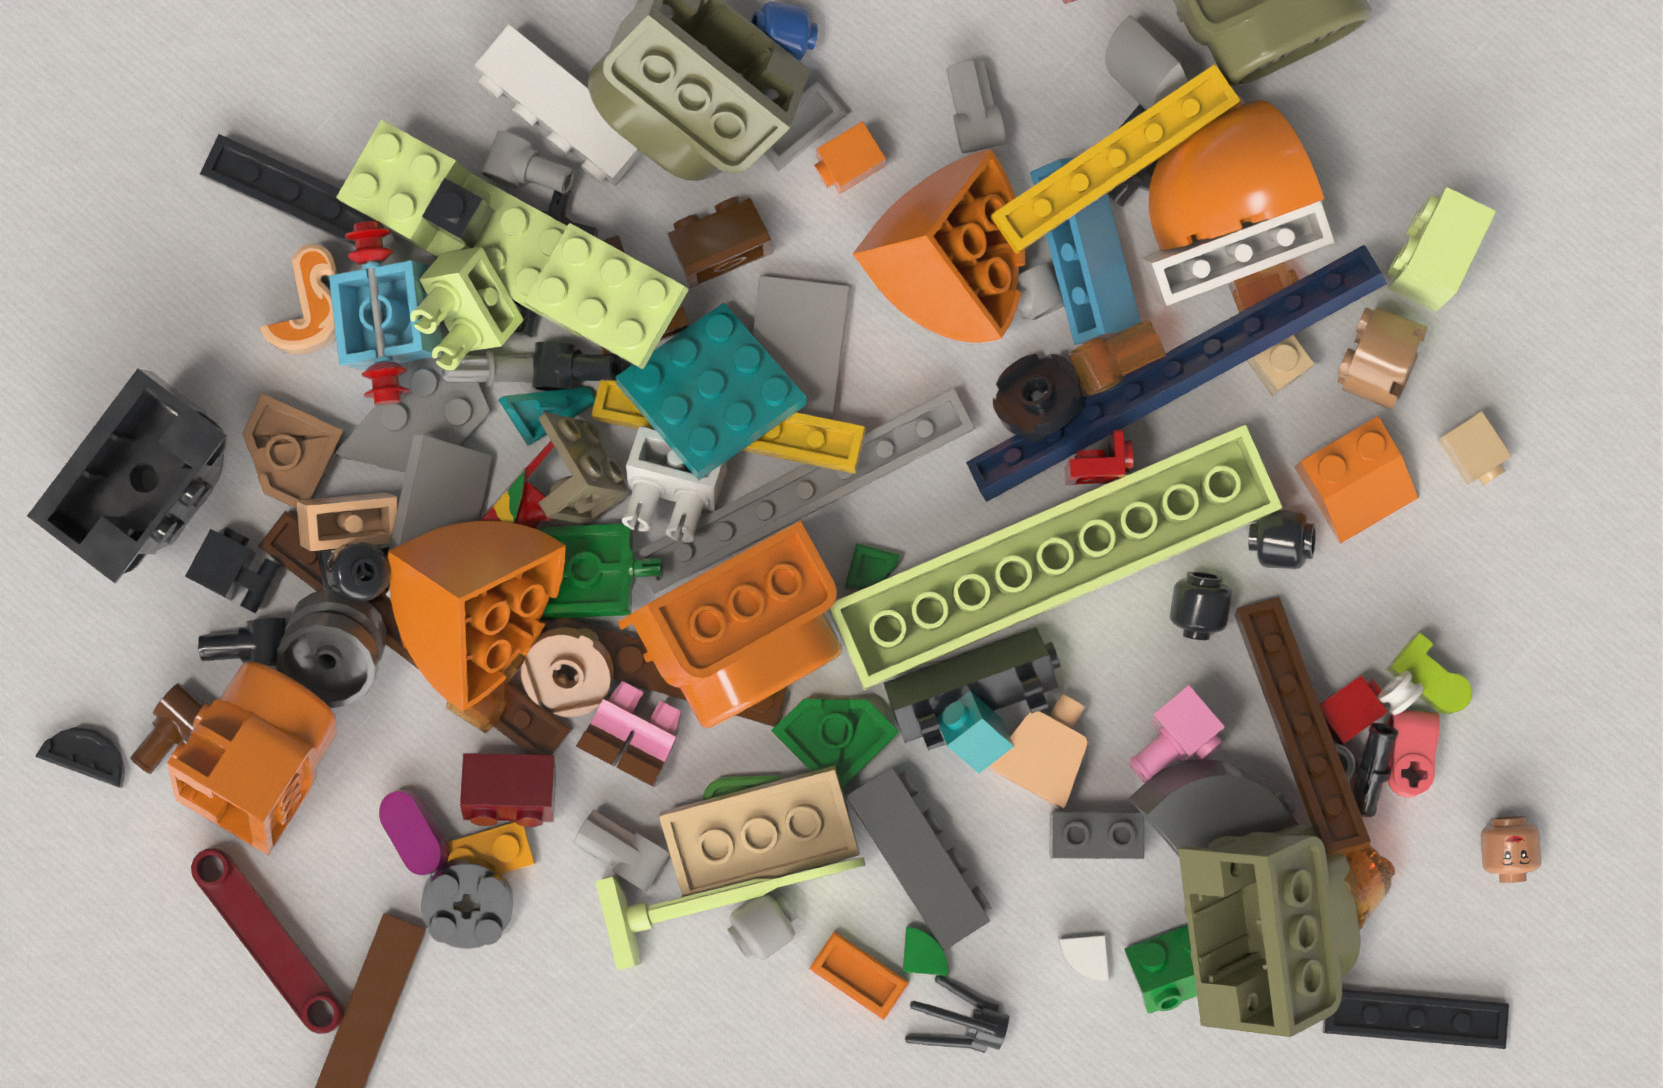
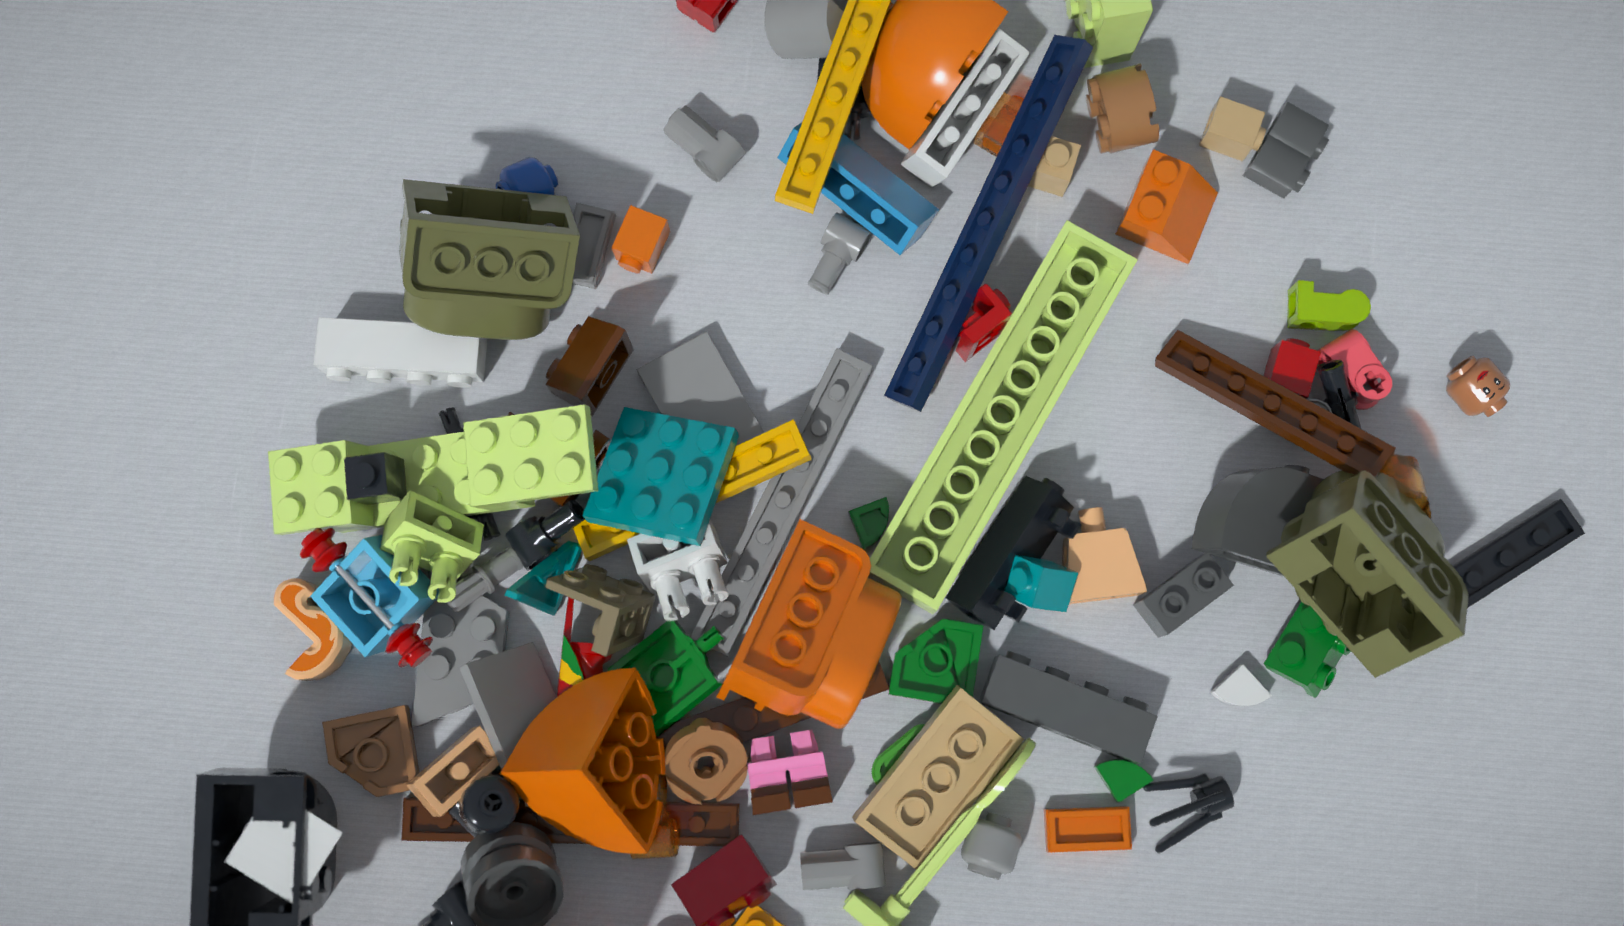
camera: 35 degrees left, 5 degrees down
black brick [185,527,281,614] -> none
black plate [200,134,375,247] -> none
light grey pin [481,131,575,194] -> none
orange brick [853,149,1025,343] -> none
black plate [993,354,1086,443] -> none
clear orange piece [1068,319,1166,396] -> none
bright pink brick [1129,685,1225,784] -> none
black head [1170,572,1232,641] -> none
black head [1248,510,1316,570] -> none
white bush [1378,670,1424,715] -> none
none -> white sticker [225,810,342,903]
none -> dark grey brick [1243,102,1329,199]

